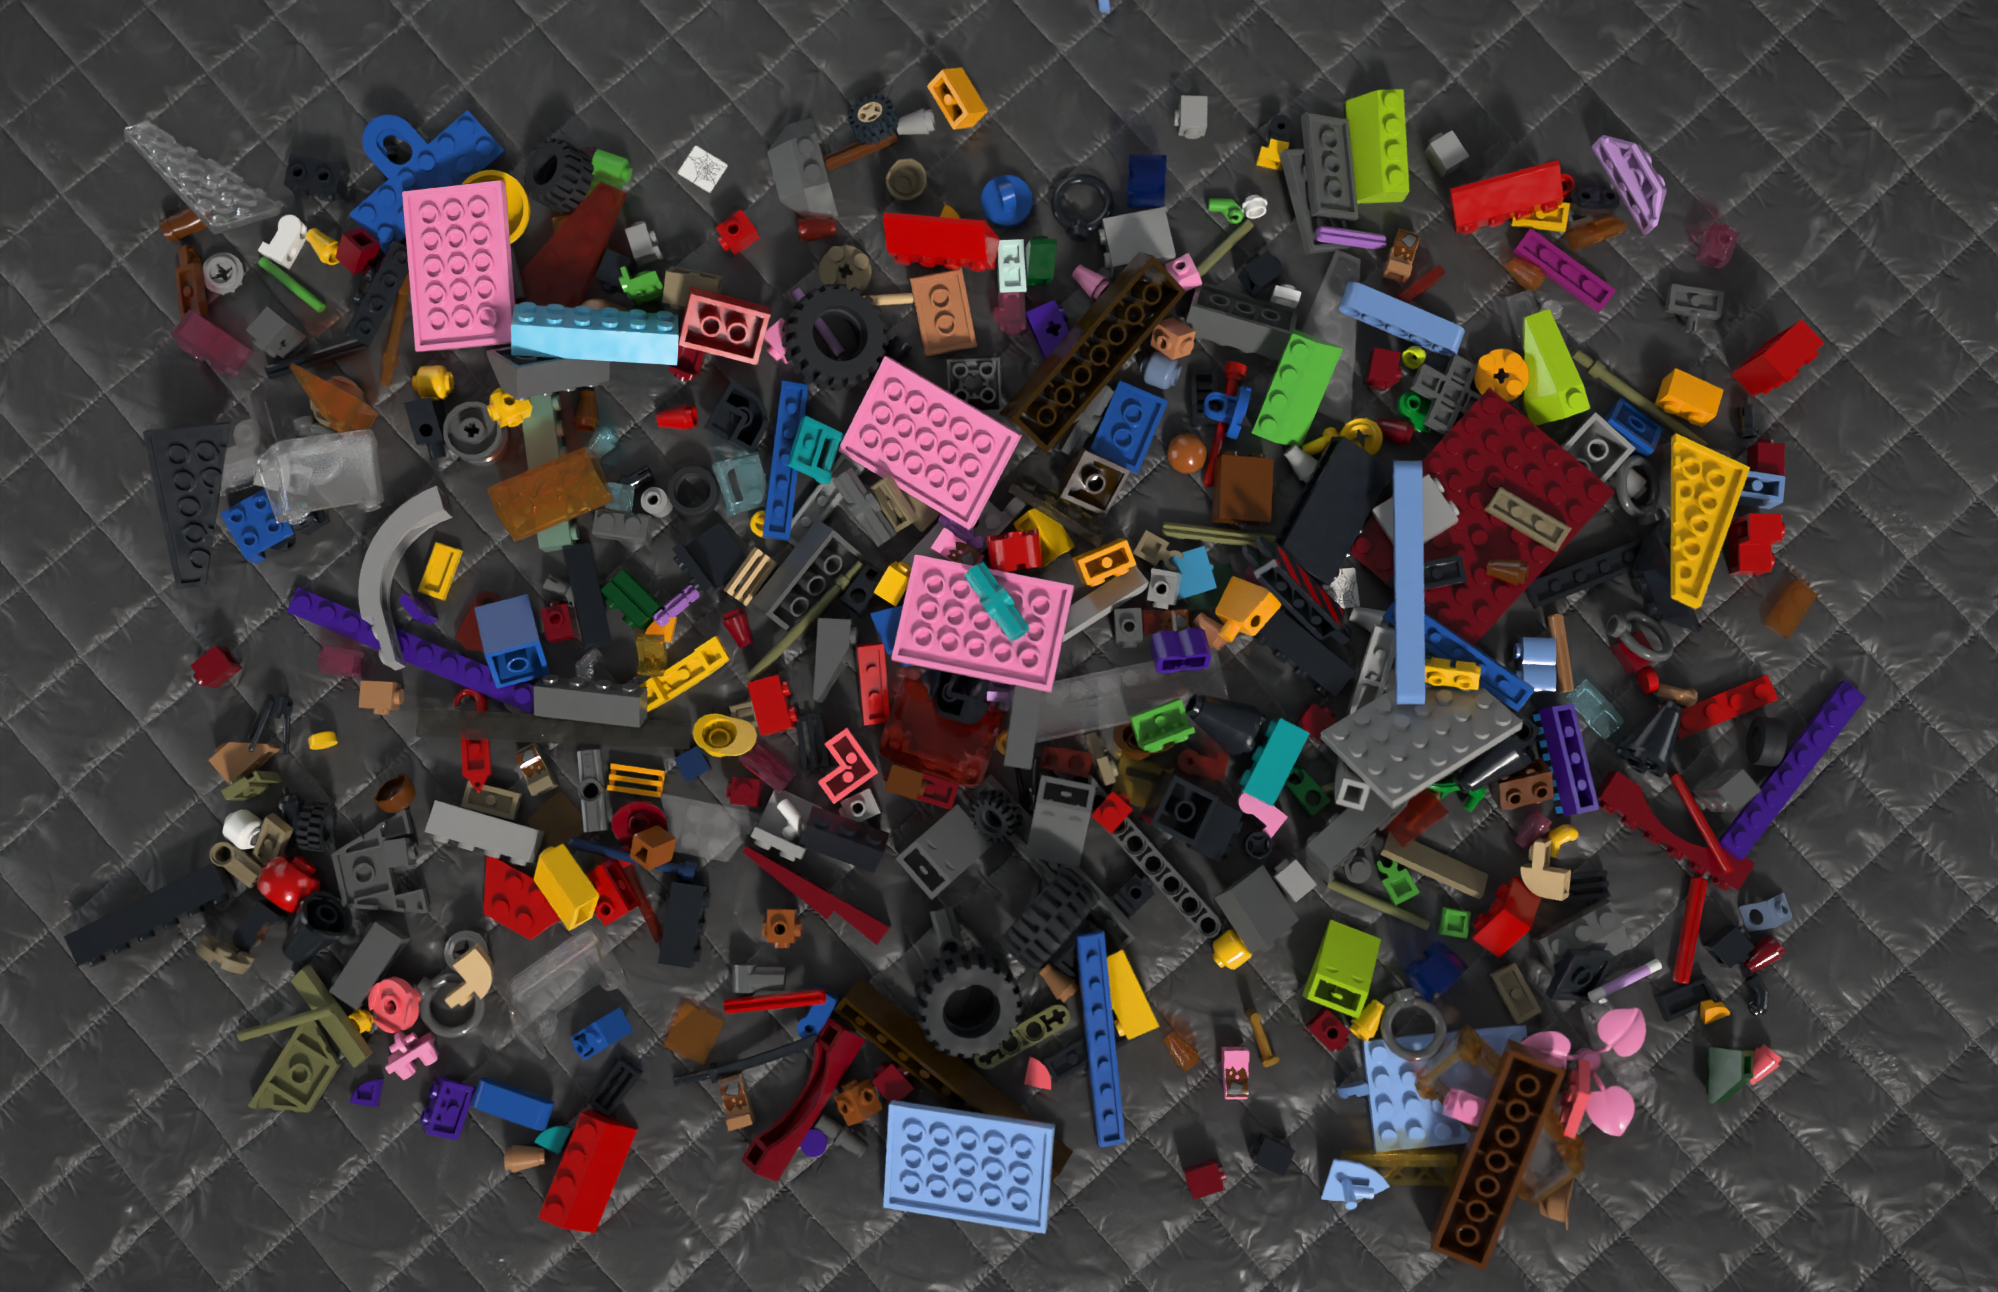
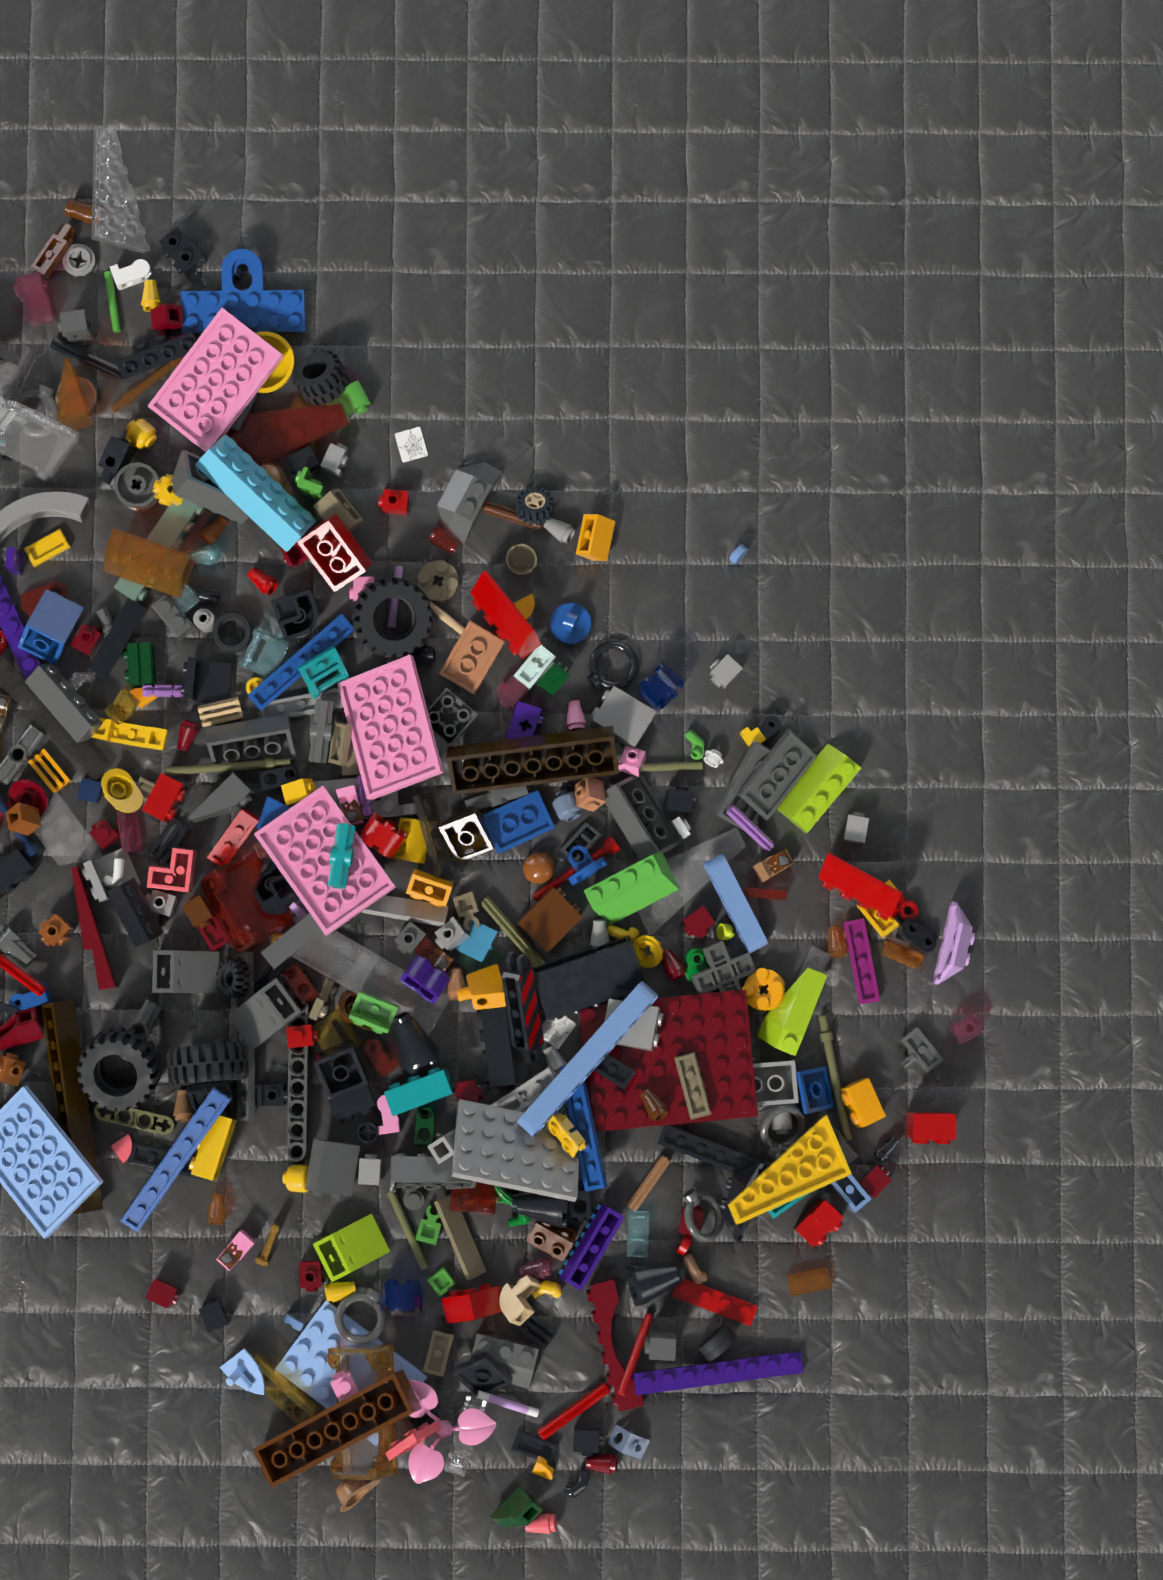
camera: 45 degrees right, 0 degrees up
dark red brick [872,1060,915,1103] -> none
medium blue brick [1513,637,1556,693] -> none

